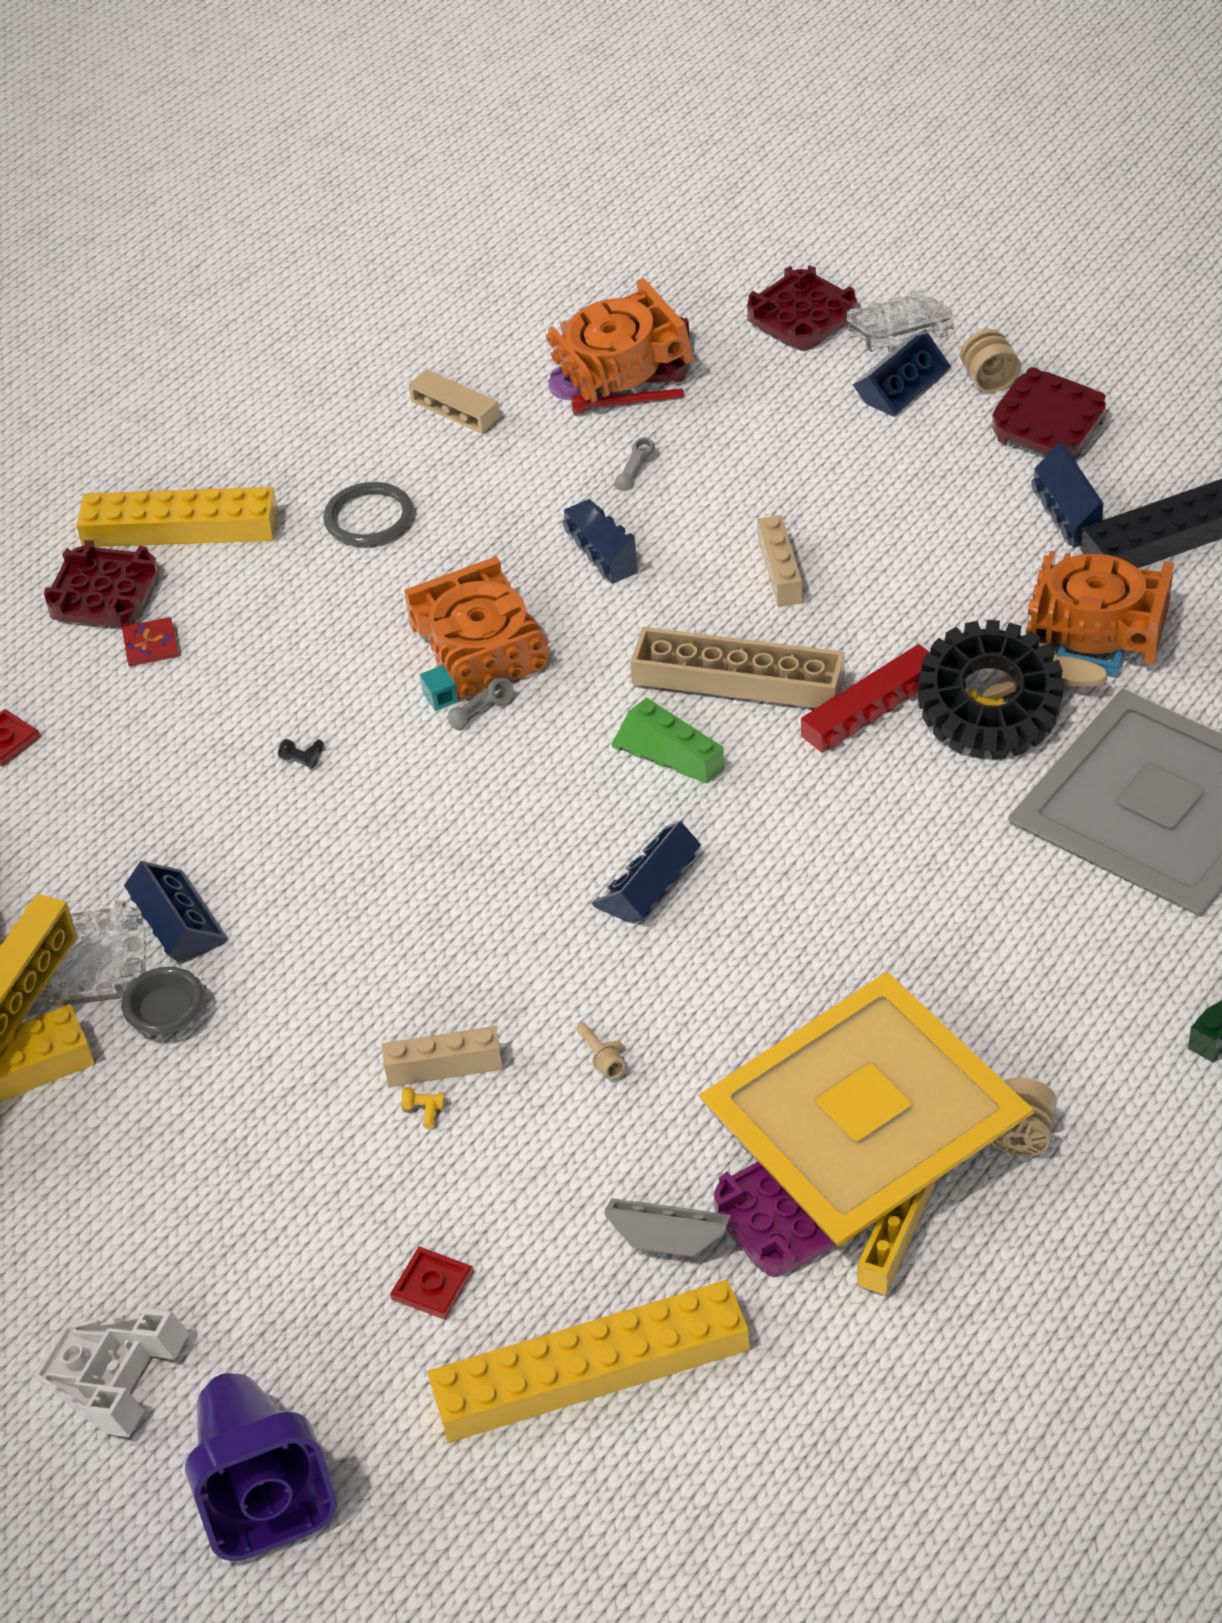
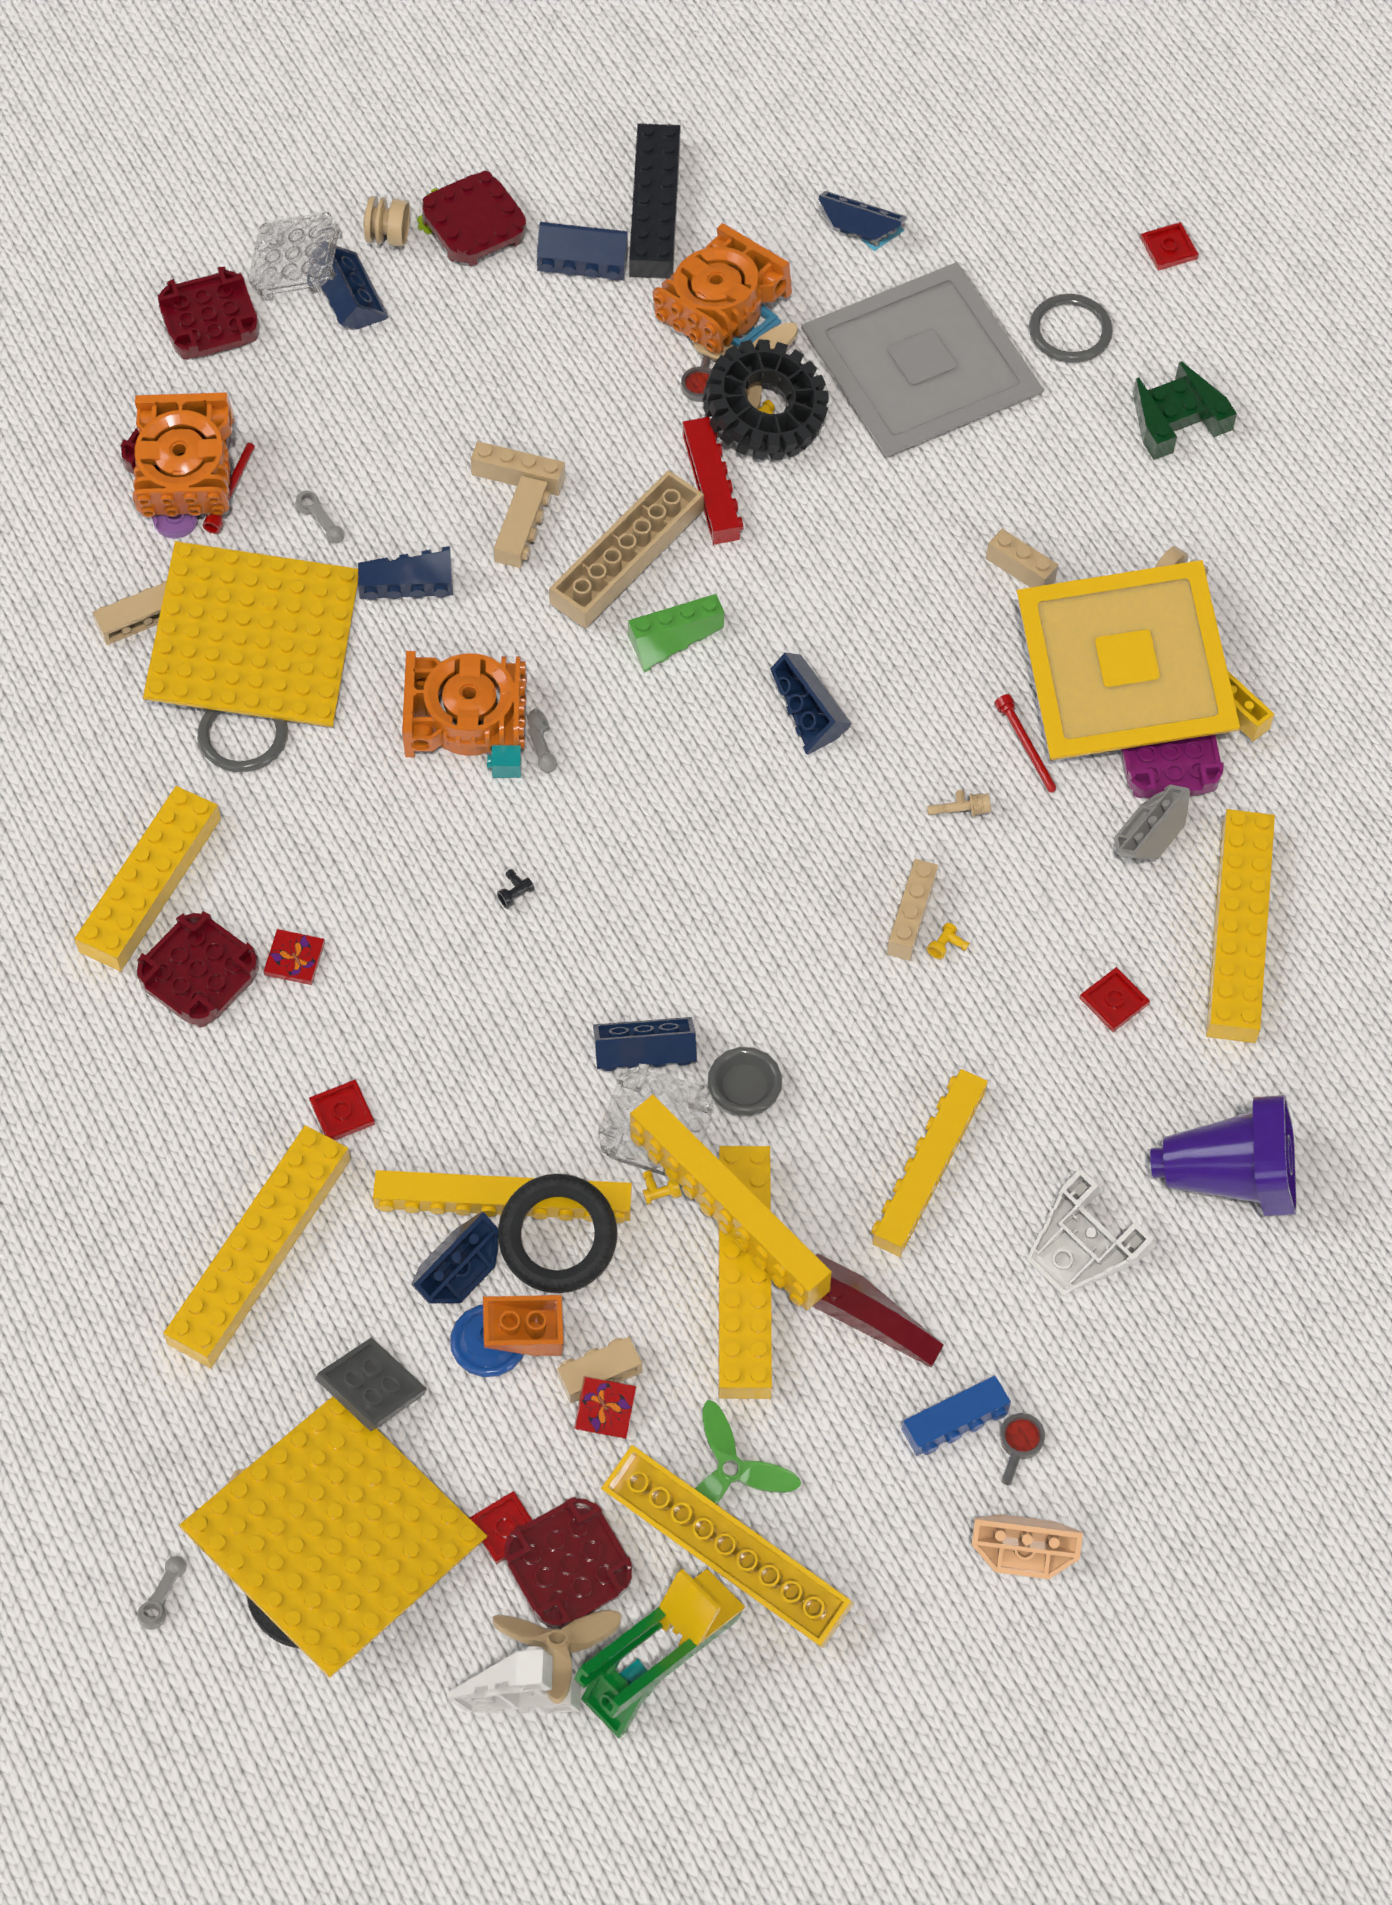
camera: 70 degrees left, 15 degrees up
none -> yellow baseplate [143,541,358,727]
none -> tan brick [494,476,551,568]
none -> yellow brick [871,1069,988,1257]
none -> tan brick [986,529,1059,587]
none -> red piece [994,694,1056,793]

